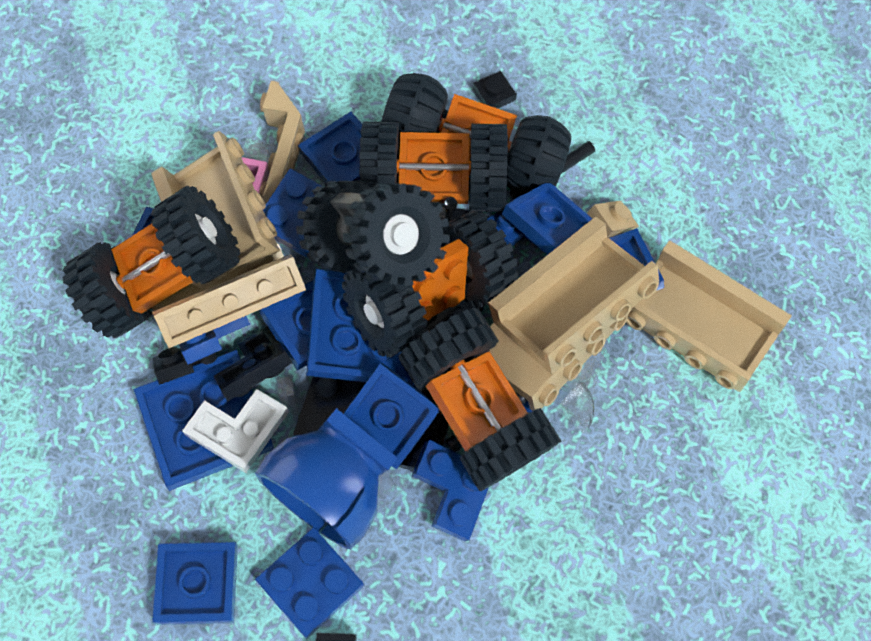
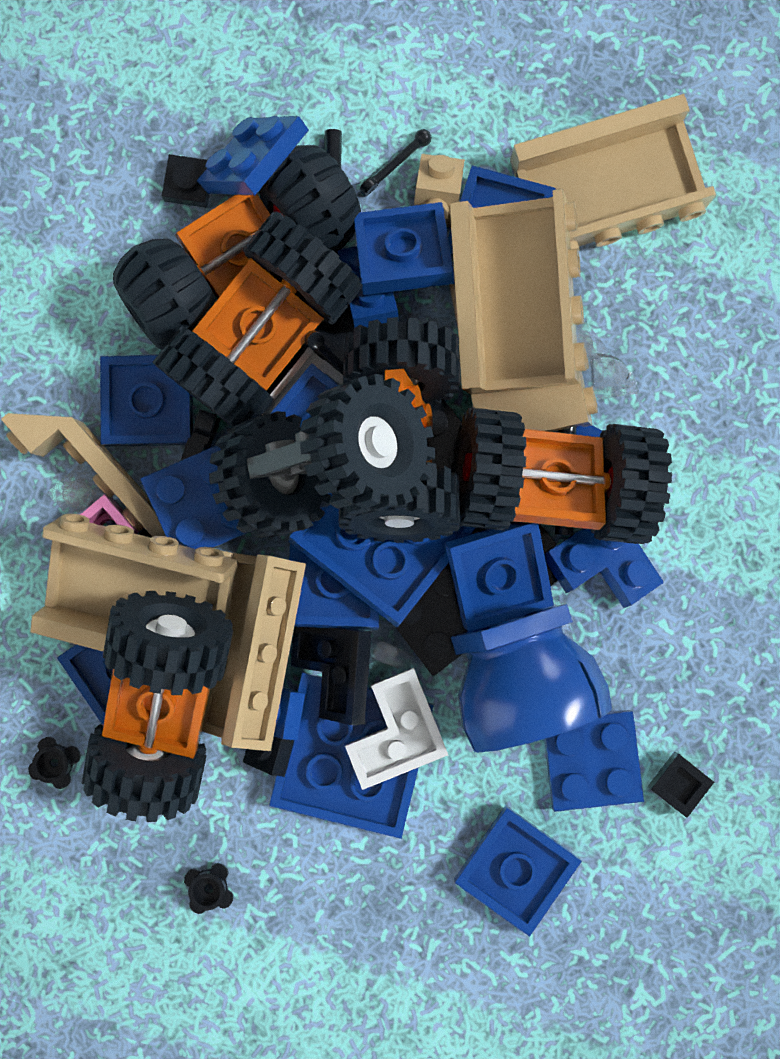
camera: 50 degrees left, 20 degrees up
none -> black plate [28,737,81,789]
none -> black plate [184,863,234,914]
none -> blue plate [197,116,309,196]
none -> black hinge [360,129,432,196]

